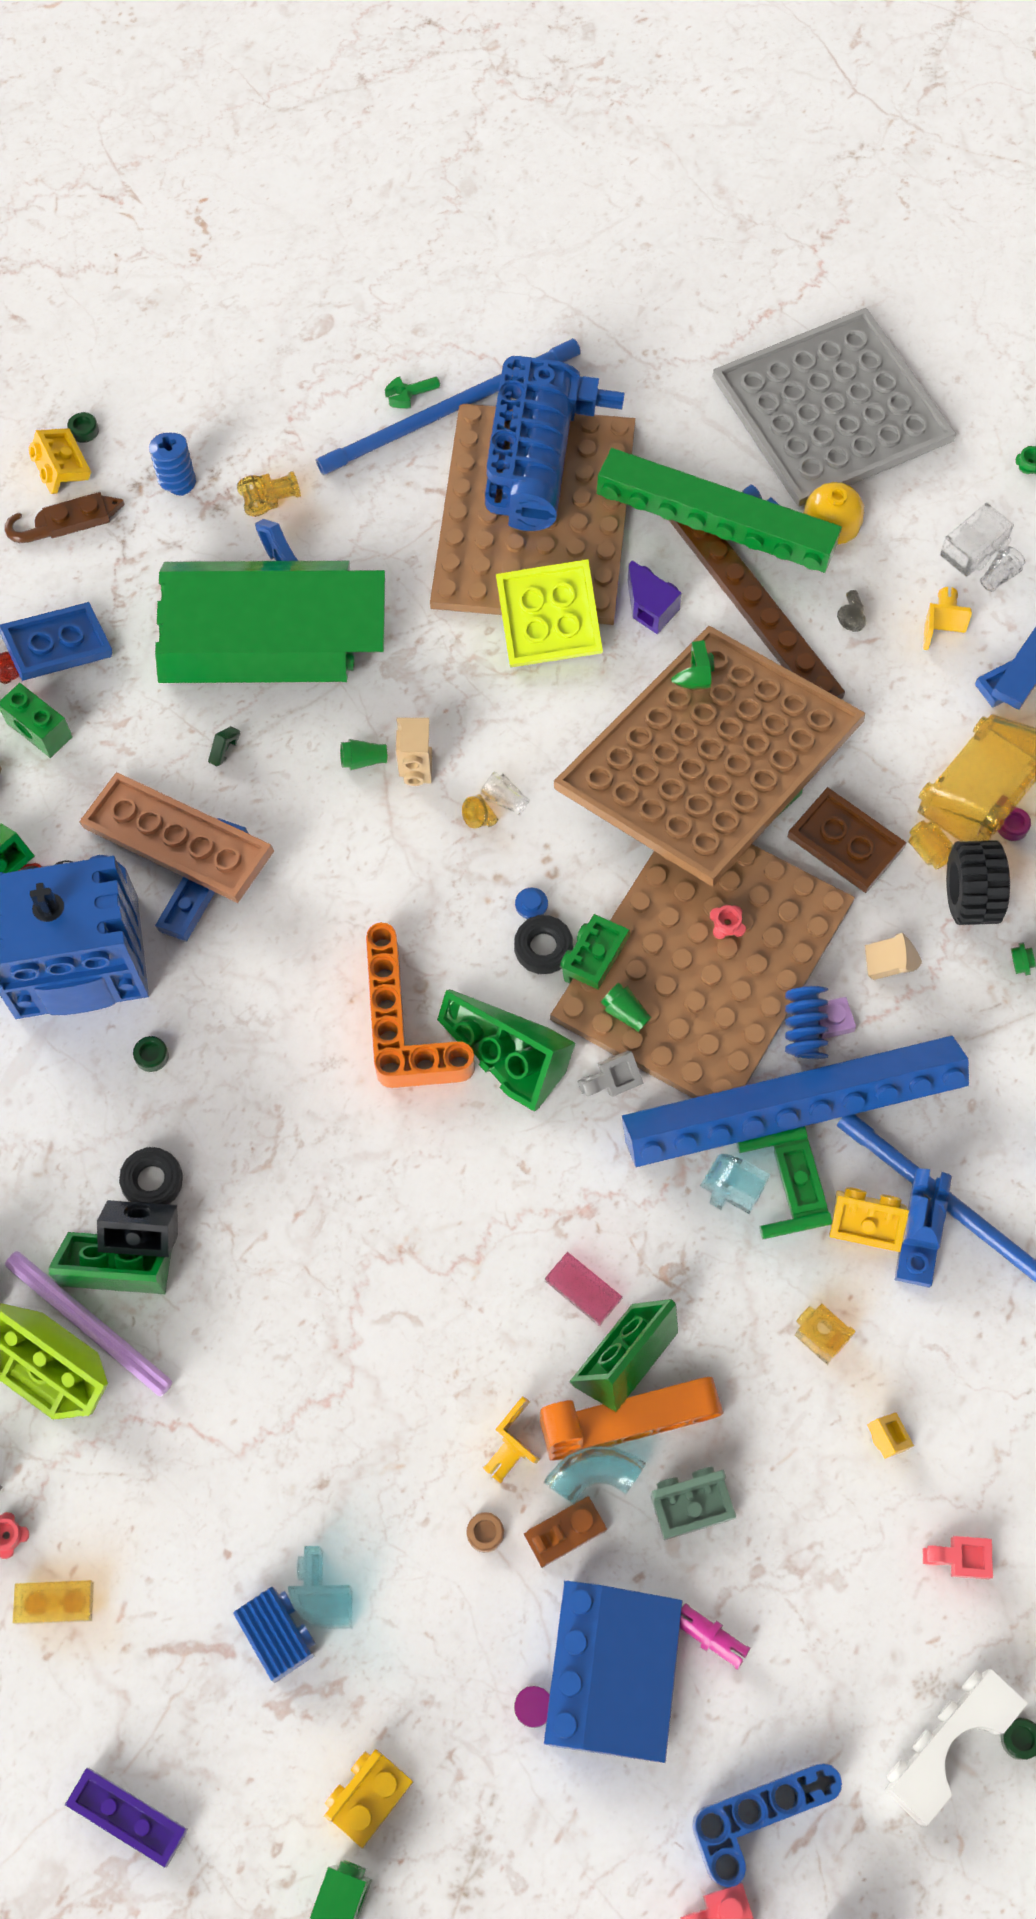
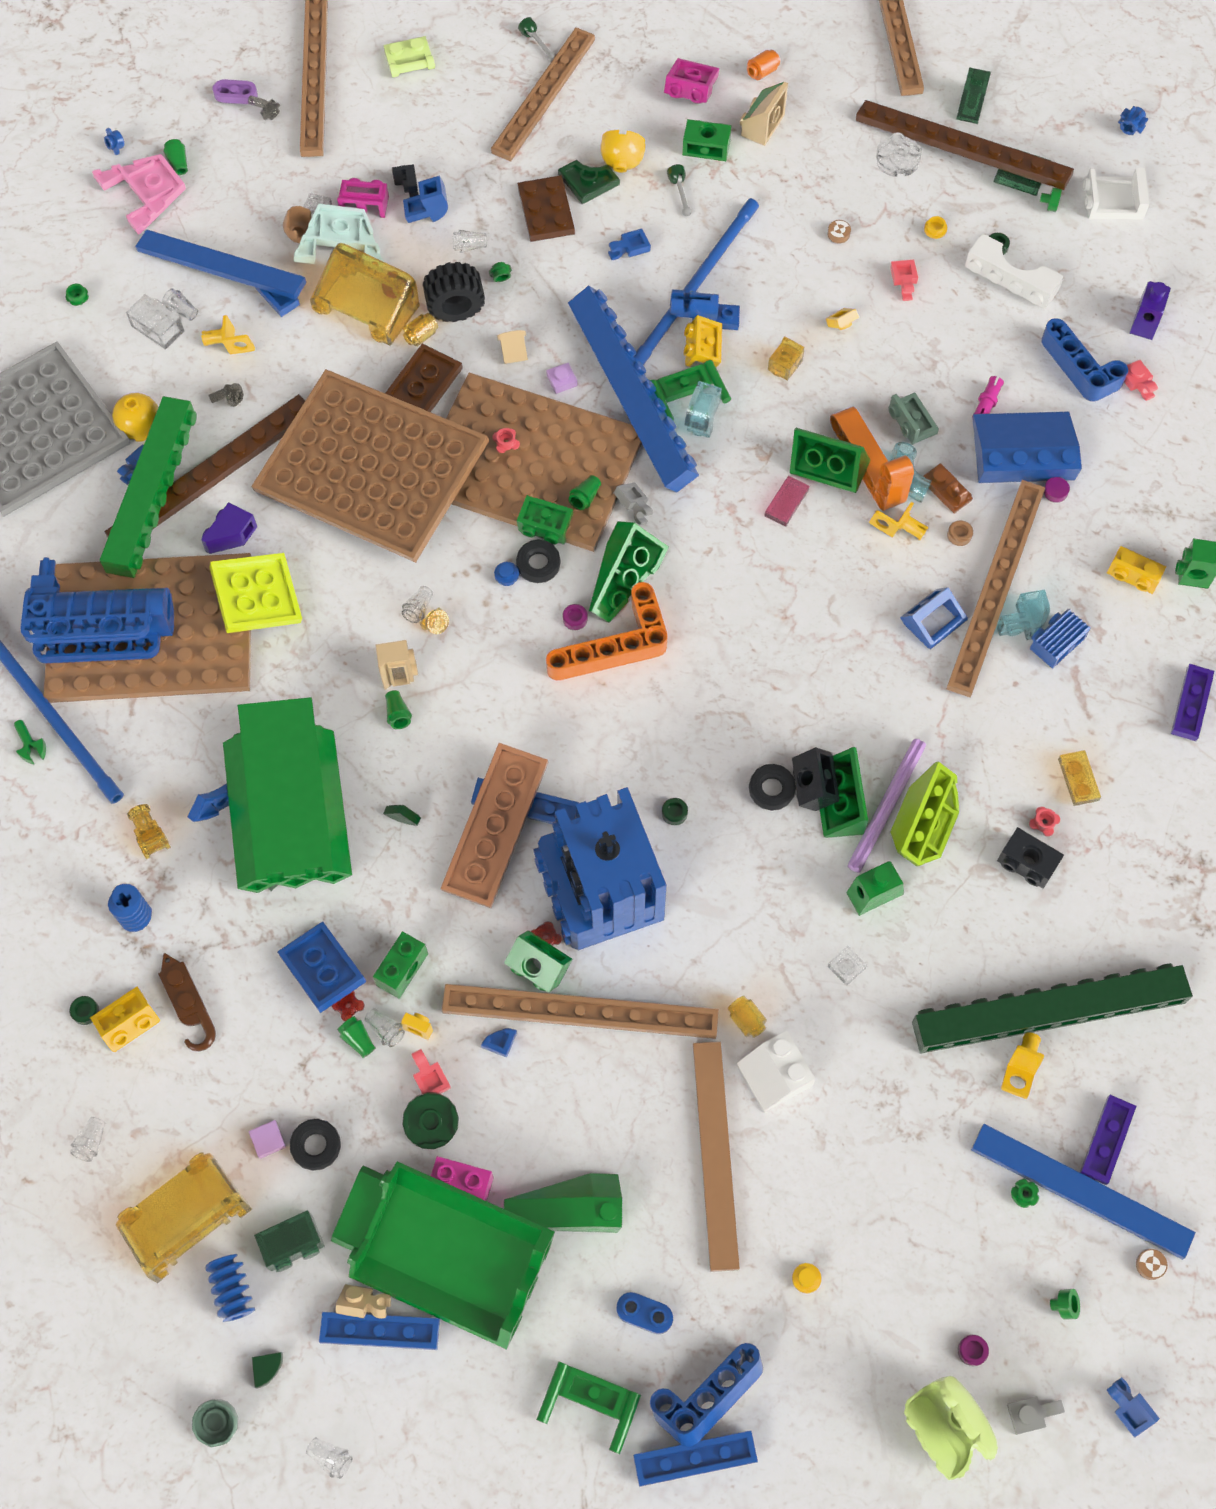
camera: 100 degrees left, 0 degrees up
green plate [671,640,715,690] -> none
blue piece [785,986,828,1059] -> none
none -> magenta tile [563,604,588,630]
none -> tile [900,587,968,649]
none -> medium nougat plate [946,480,1045,698]

